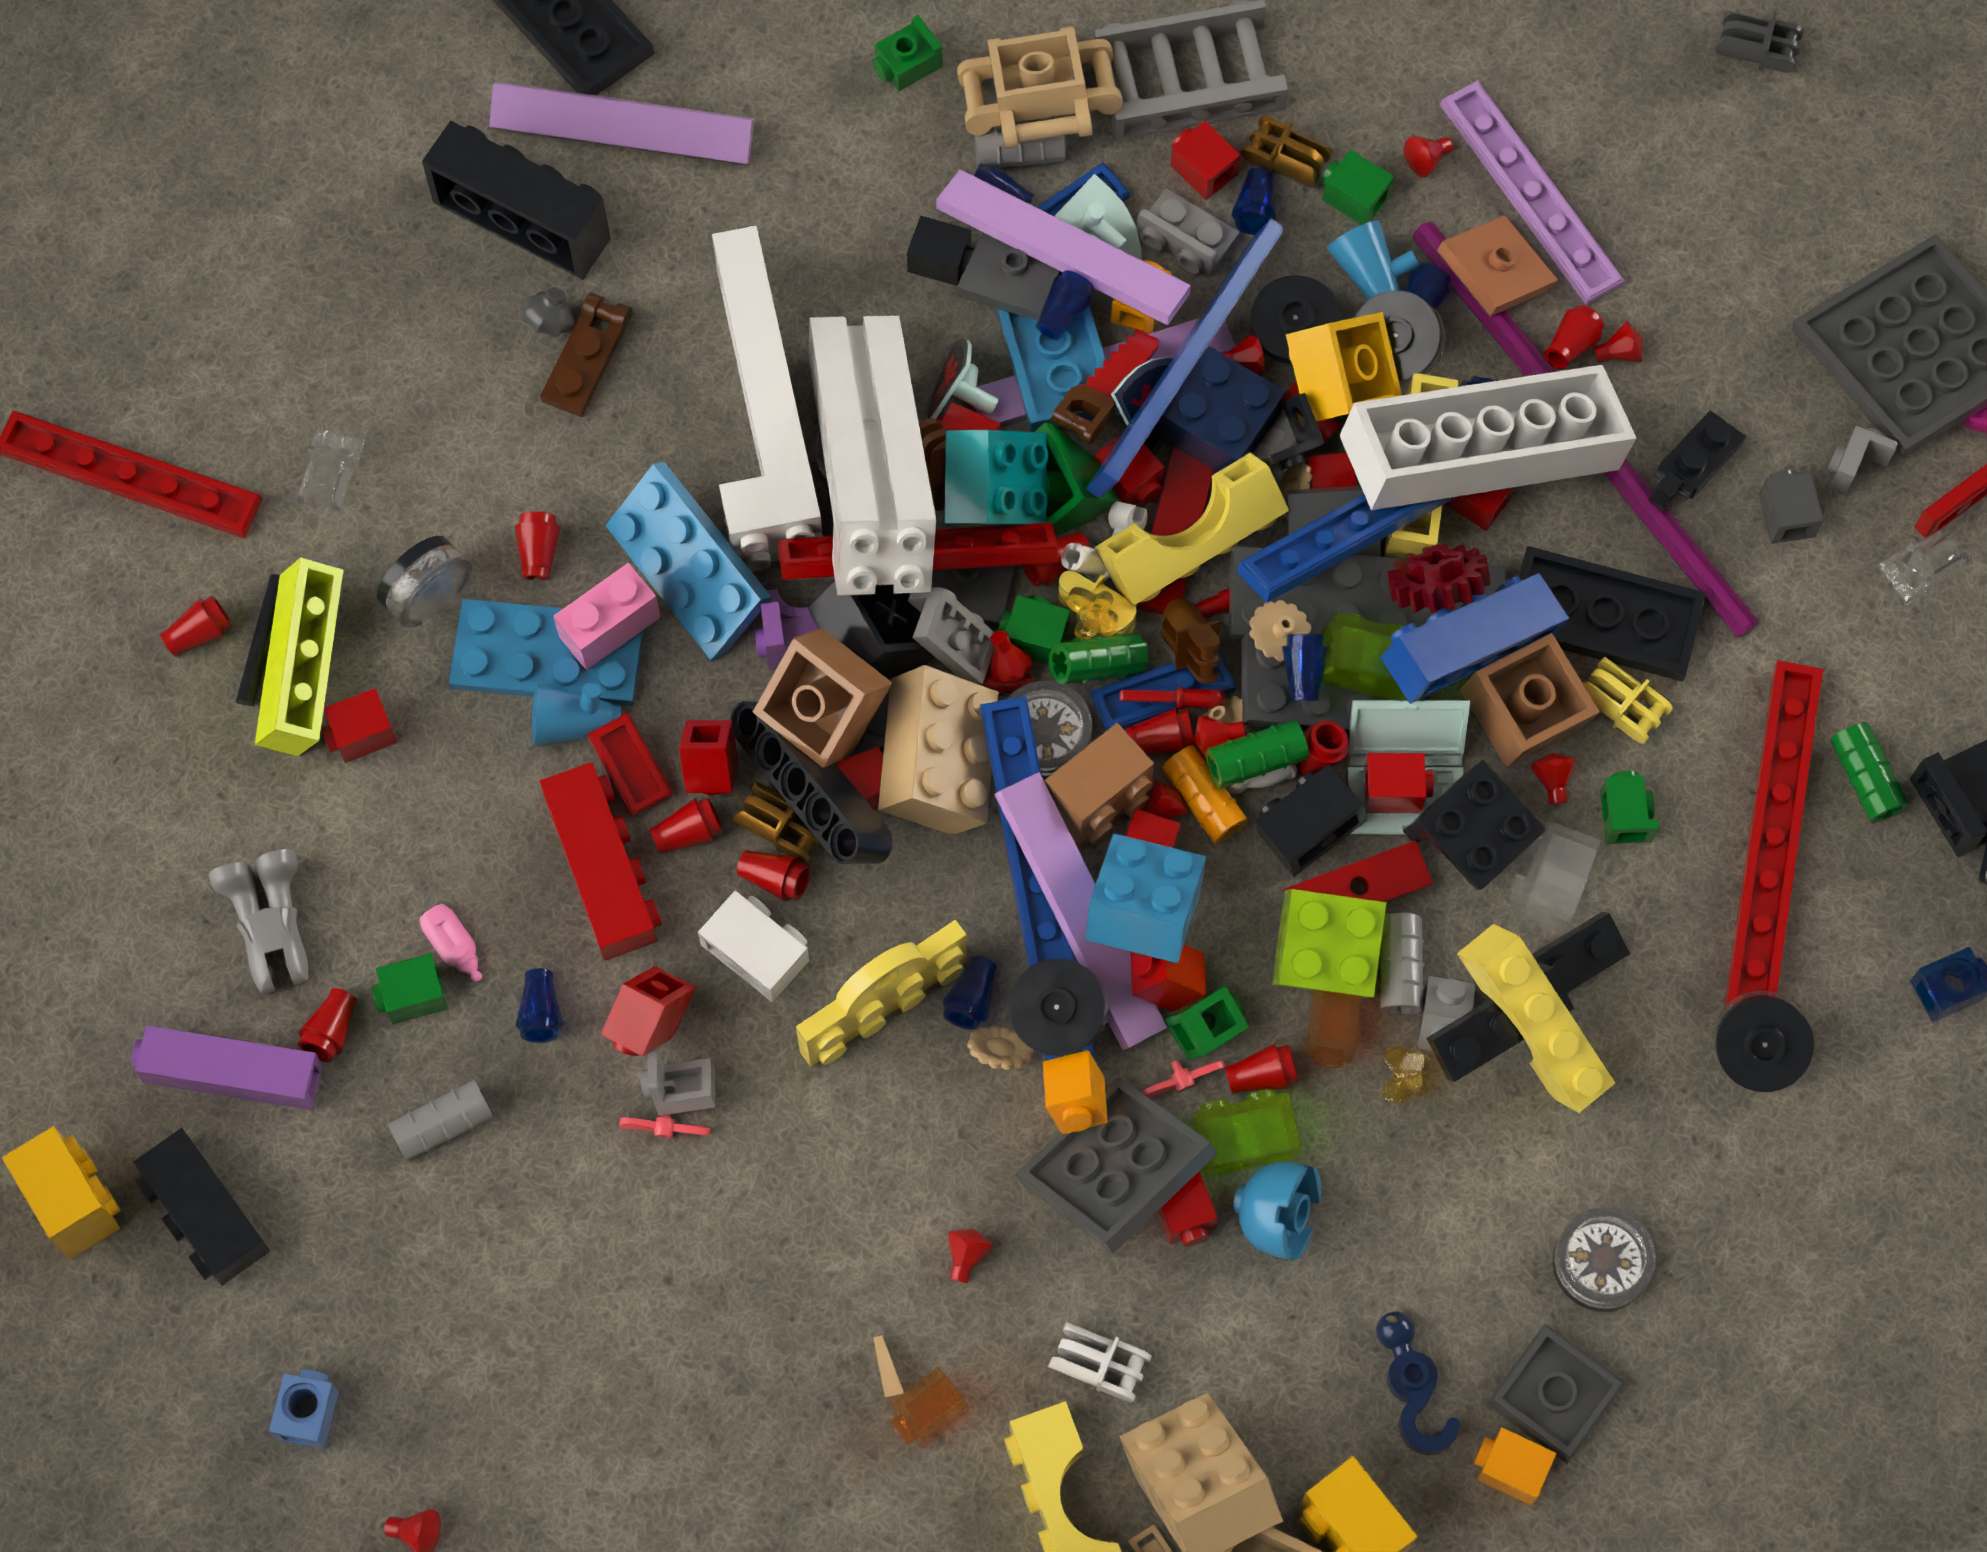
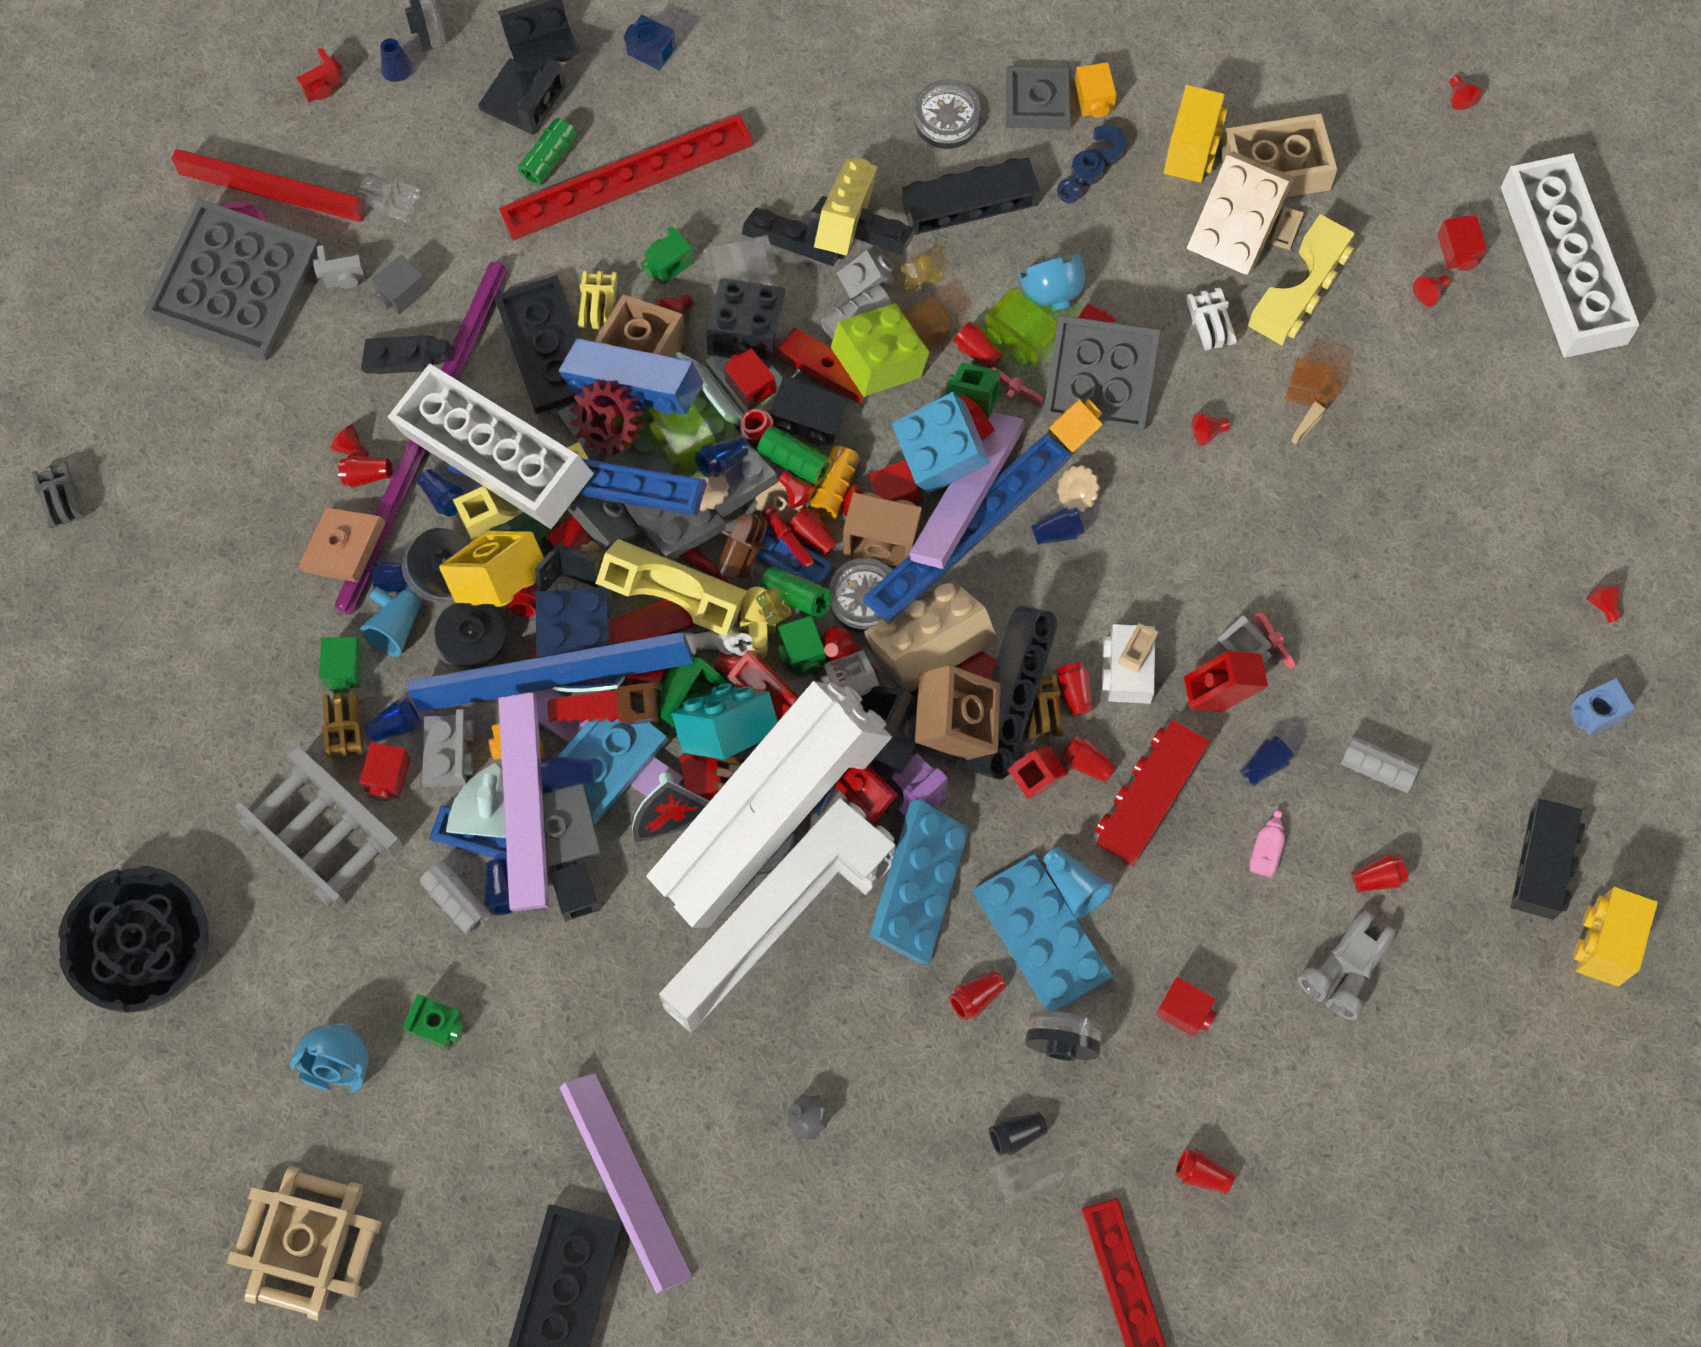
camera: 125 degrees left, 0 degrees up
medium lavender brick [131,1025,322,1110] -> none
black bar [235,574,280,706] -> none
neon yellow brick [254,557,344,756] -> none
green brick [371,953,448,1024] -> none
black brick [422,120,611,280] -> none
reddish brown plate [540,292,633,417] -> none
bright pink brick [553,562,661,671] -> none
red tile [586,712,673,817] -> none
light yellow plate [796,919,967,1067] -> none
tan brick [957,26,1123,149] -> none
black piece [1009,959,1109,1056] -> none
red rock [1220,334,1264,376] -> none
red rock [1403,136,1453,178] -> none
lavender tile [1440,80,1625,306] -> none
black piece [1713,991,1814,1092] -> none
none -> black brick [902,157,1040,235]
none -> black cone [989,1112,1048,1156]
none -> tan piece [1118,623,1159,673]

